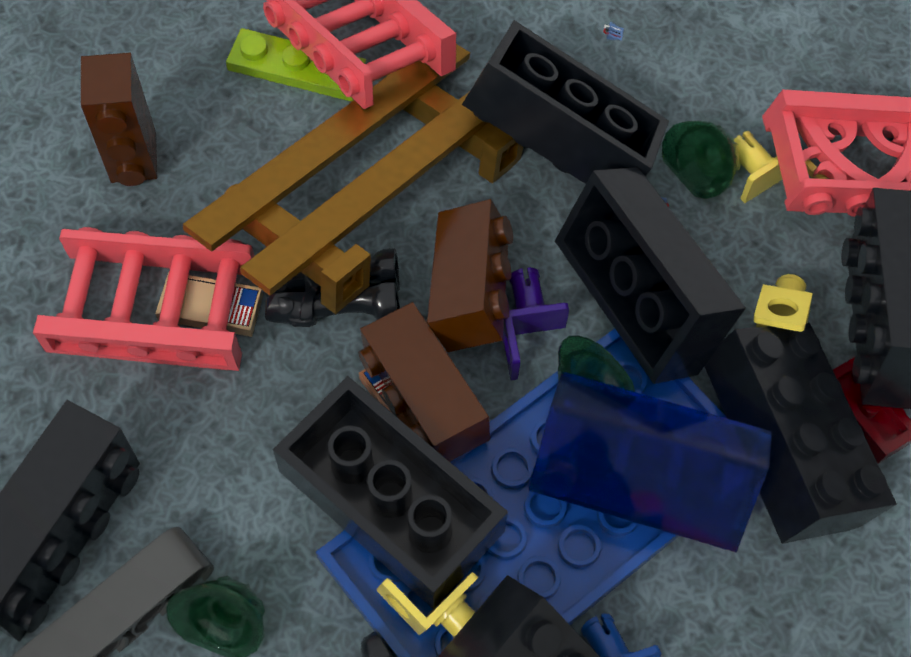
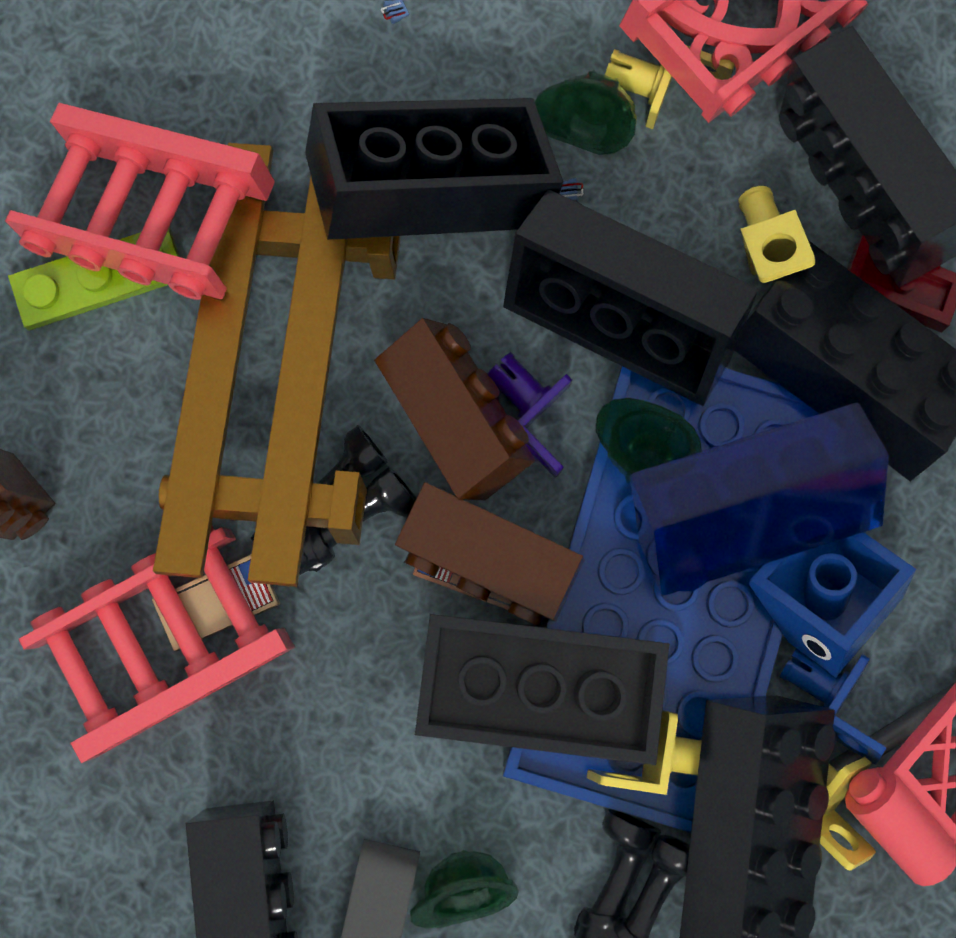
camera: 35 degrees left, 20 degrees up
none -> blue slope [749,502,916,678]

